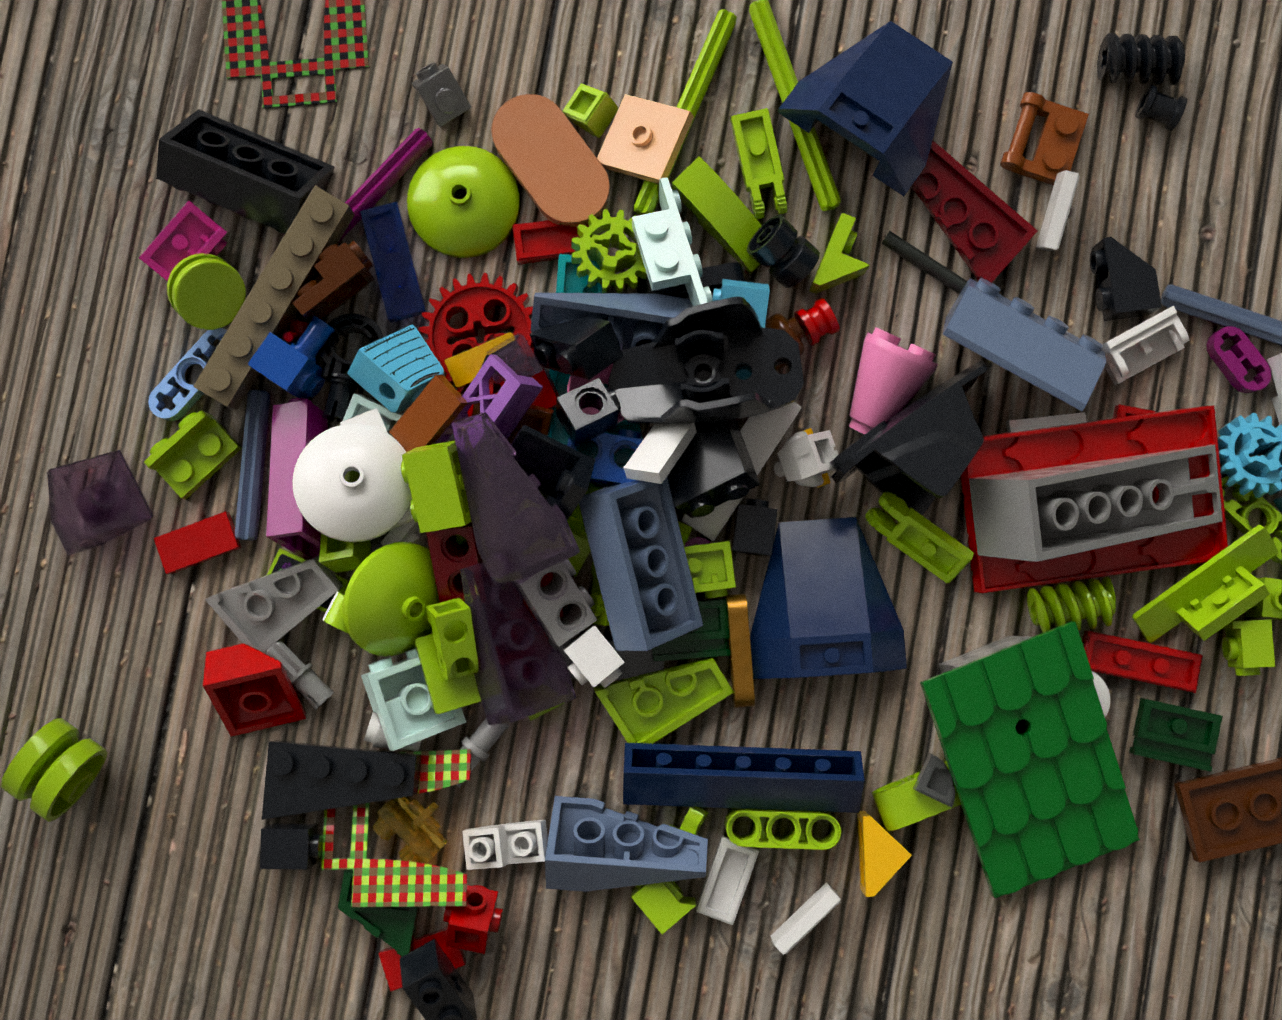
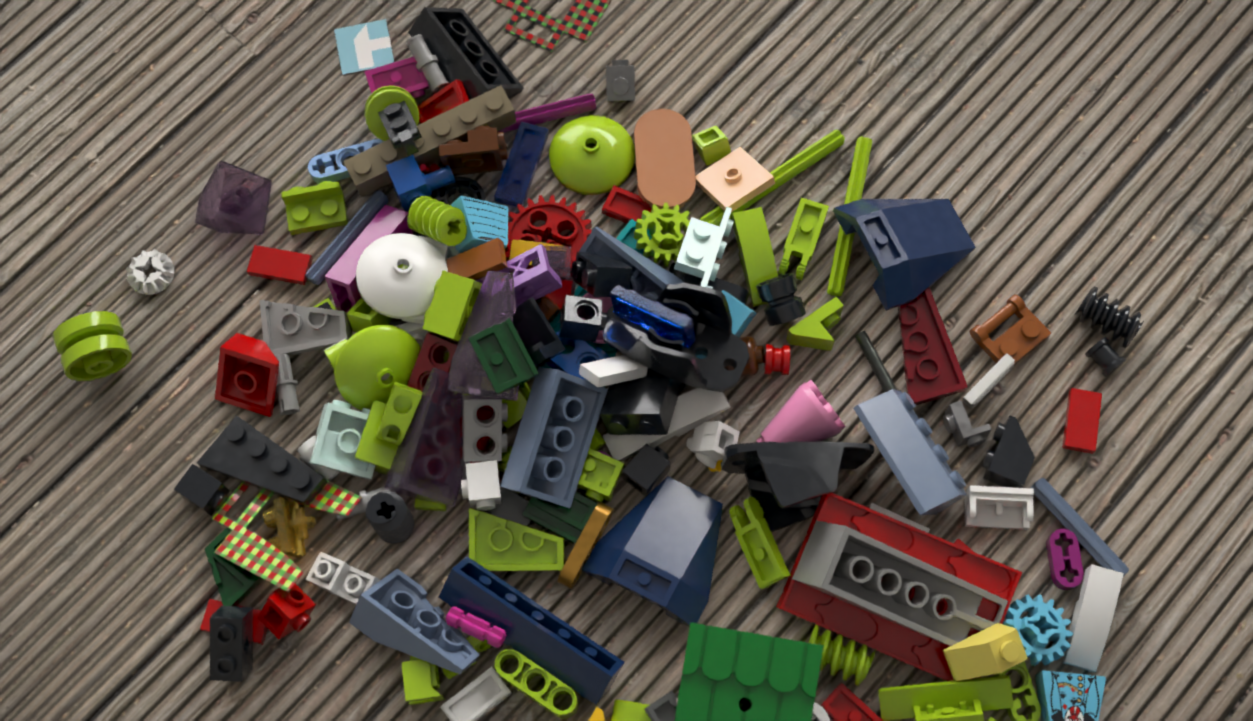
camera: 30 degrees right, 15 degrees down
none -> white gear [126,249,174,295]
none -> medium azure sticker [334,19,394,75]
none -> black piece [366,491,415,544]
none -> black hinge [378,101,422,156]
none -> light grey pin [406,34,449,93]
none -> lime piece [407,196,467,246]
none -> red tile [417,79,469,124]
none -> dark pink axle [446,607,506,648]
none -> dark green plate [468,318,539,396]
none -> clear blue plate [610,285,696,348]
none -> flat silver bracket [943,401,992,447]
none -> light yellow slope [943,623,1028,681]
none -> red tile [1062,388,1102,454]

